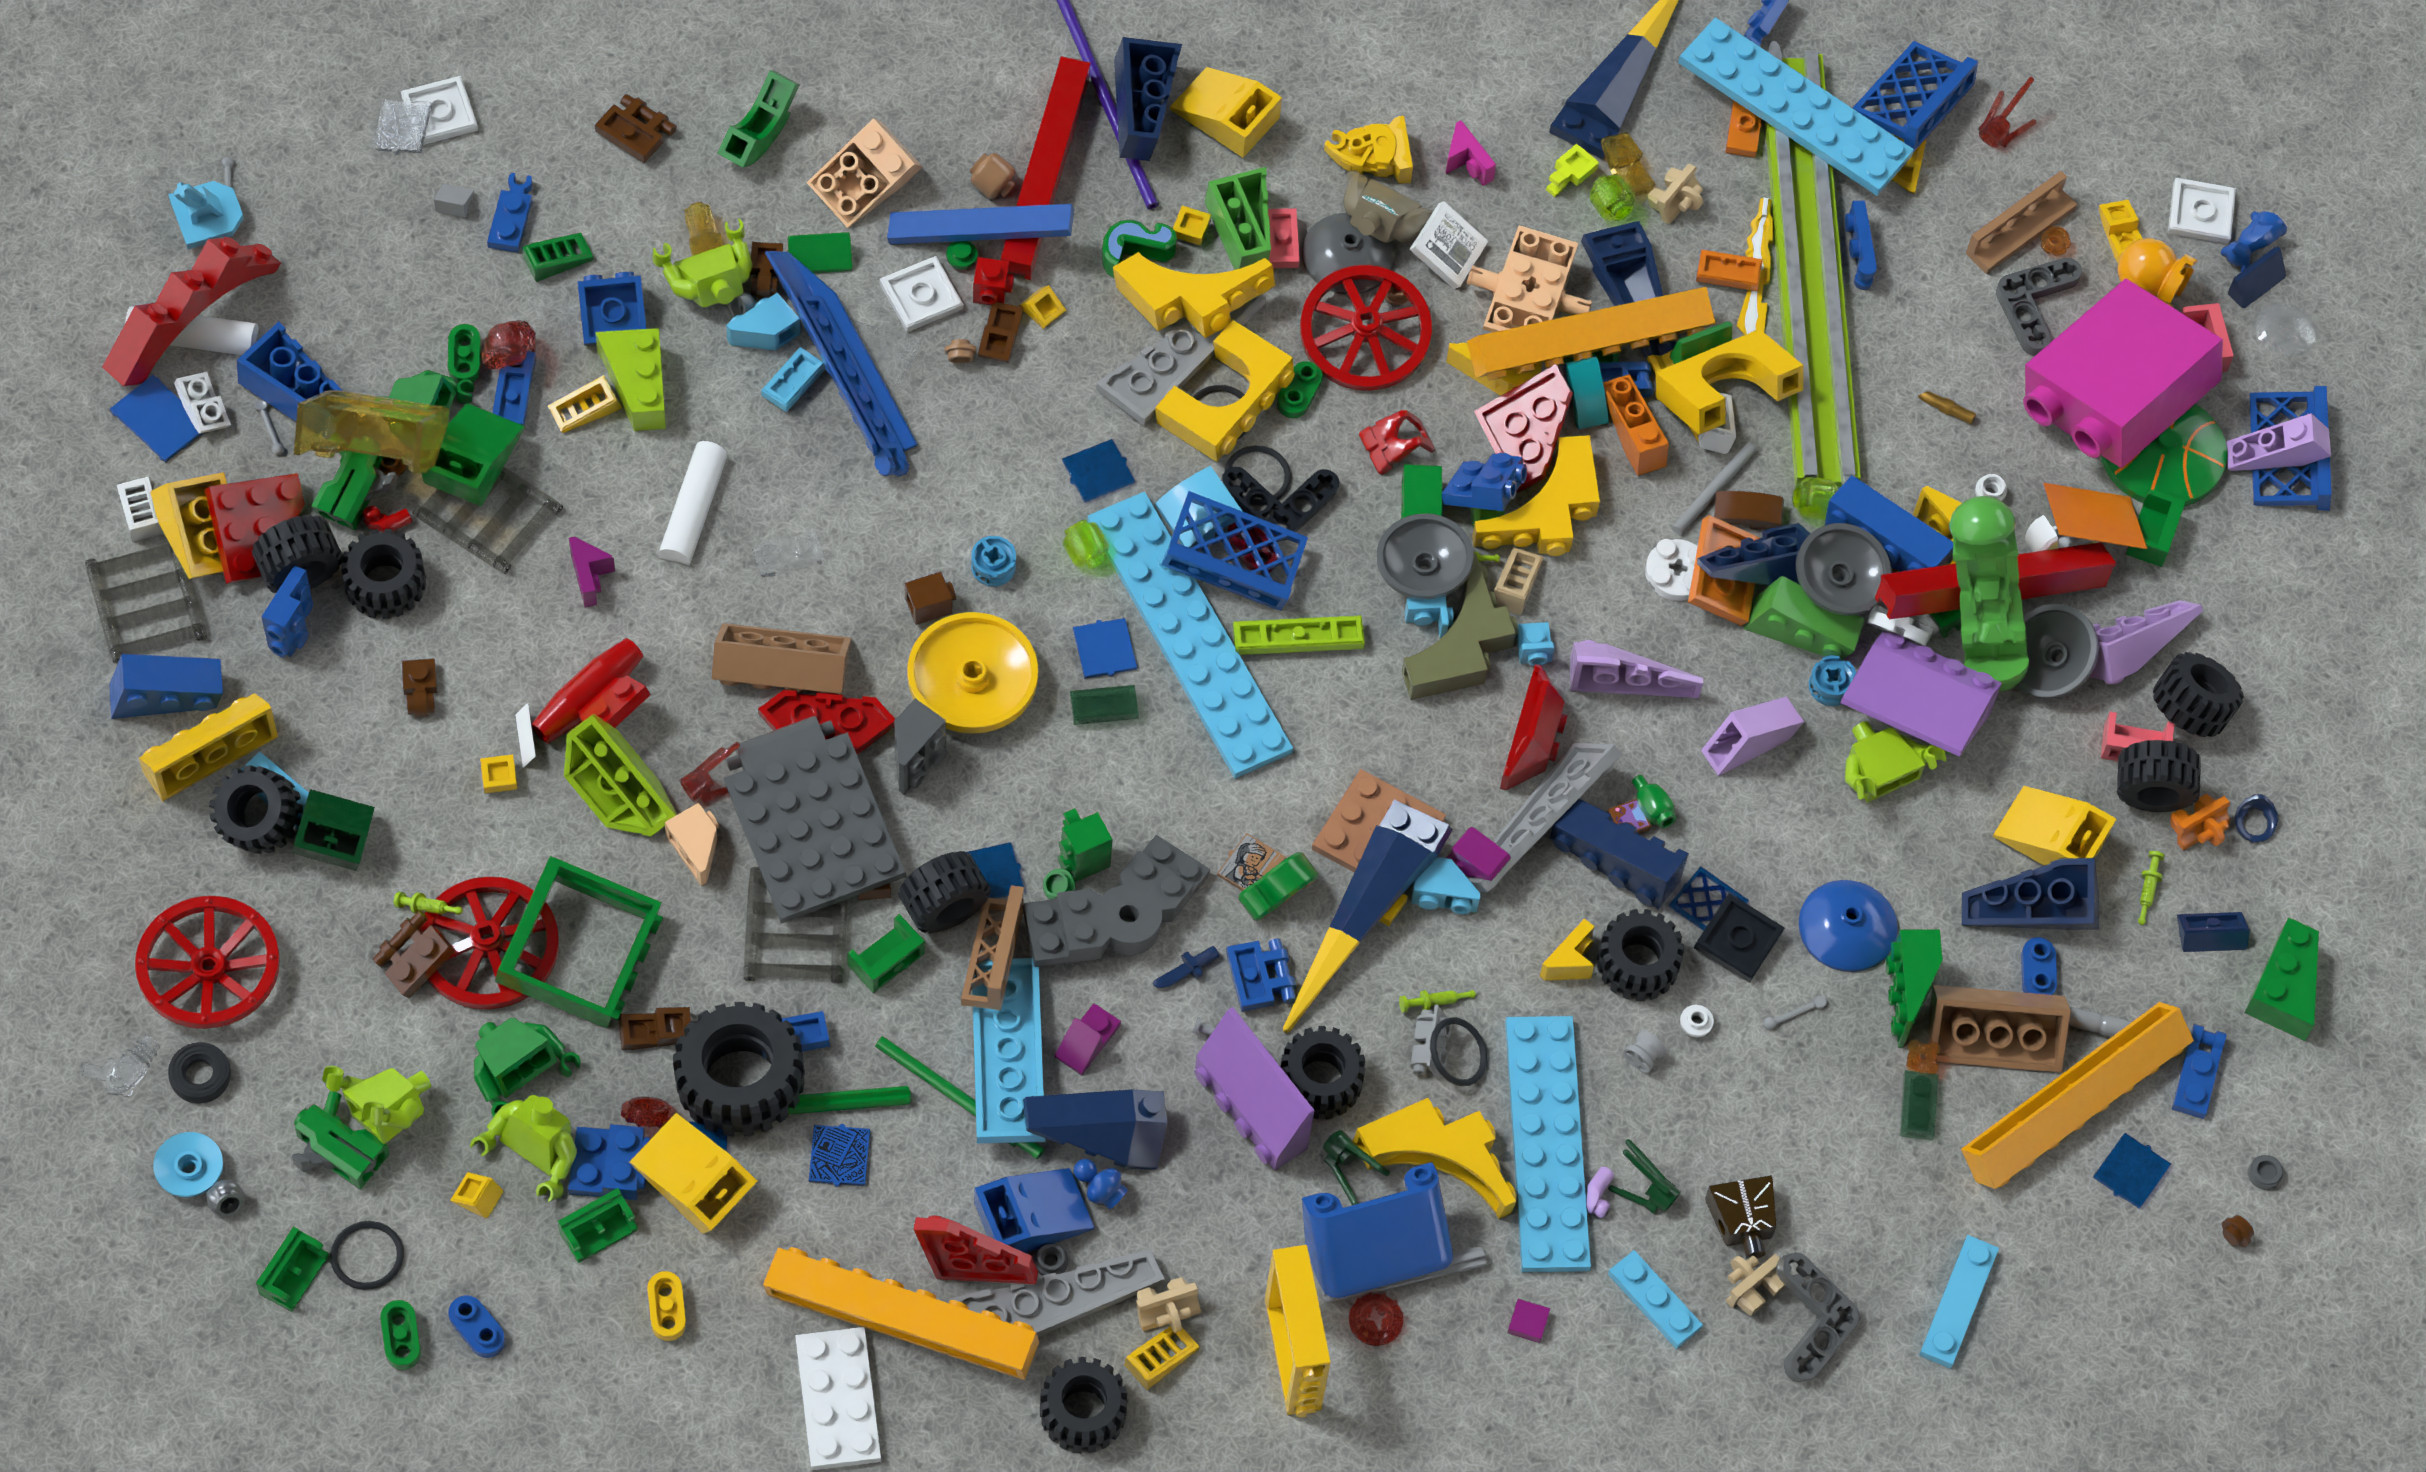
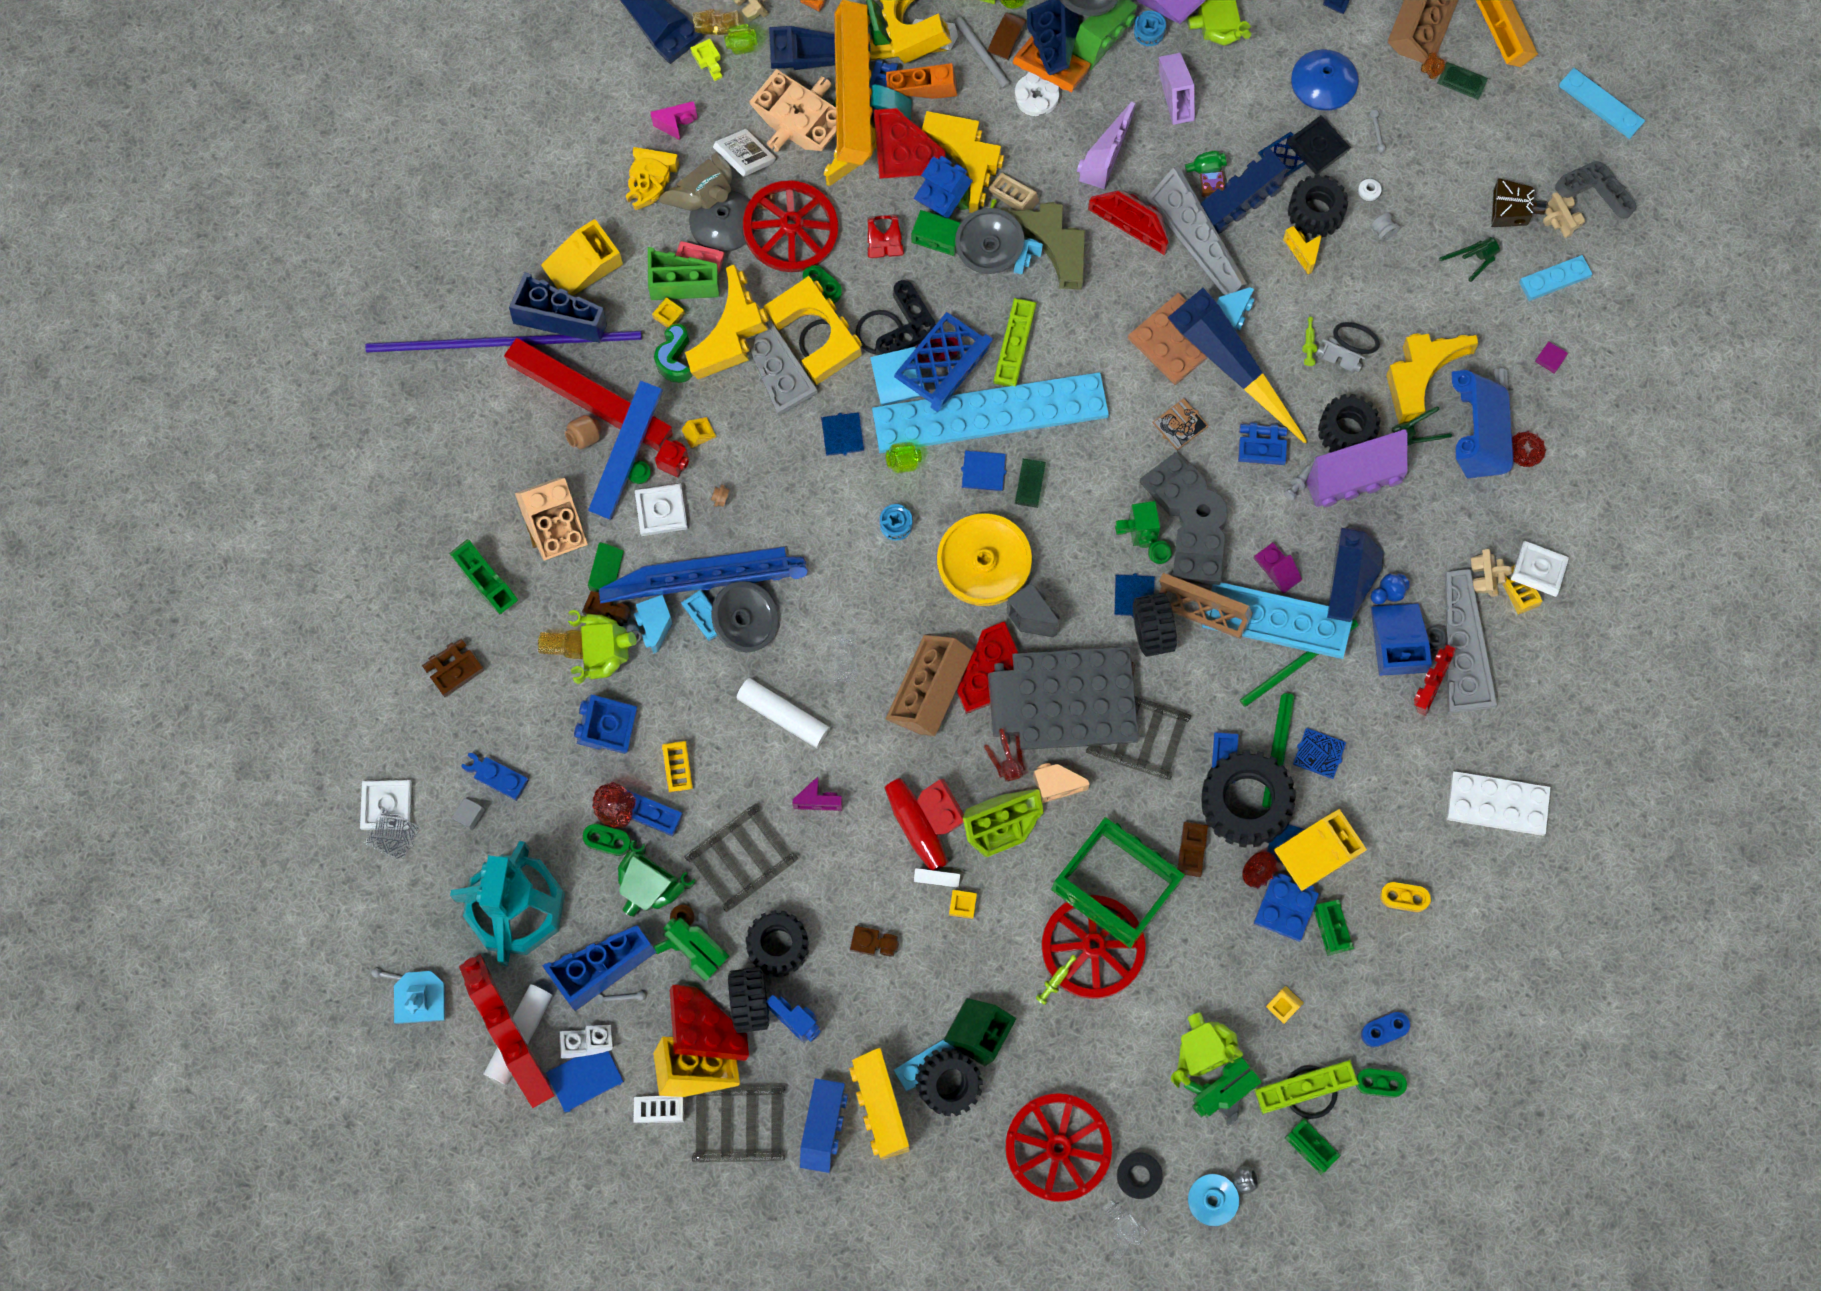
camera: 65 degrees left, 10 degrees up
clear yellow windscreen [294,390,450,474] -> none
red arm [362,505,412,533] -> none
reddish brown plate [372,911,455,998] -> none
green slope [419,403,525,507] -> none
lime torso [470,1095,577,1202] -> none
green torso [474,1018,581,1118] -> none
green slope [522,233,594,282] -> none
lime wedge [595,328,666,431] -> none
light orange brick [763,1247,1039,1380] -> none
green panel [847,914,925,993] -> none
reddish brown brick [905,572,956,625] -> none
reddish brown slope [978,302,1024,363] -> none
black tyre [1040,1357,1128,1454] -> none
dark blue piece [1153,946,1219,988] -> none
green animal [1238,852,1319,921] -> none
yellow window [1265,1245,1331,1418] -> none
magenta slope [1446,827,1511,881] -> none
medium azure plate [1505,1016,1591,1272] -> none
medium azure bracket [1516,622,1555,666] -> none
lavender arm [1586,1167,1614,1218] -> none
green slope [1886,929,1943,1048] -> none
none -> teal plate [450,841,565,966]
none -> dark grey dish [711,581,778,653]
none -> lime plate [1254,1060,1359,1115]
none -> white tile [1511,541,1569,597]

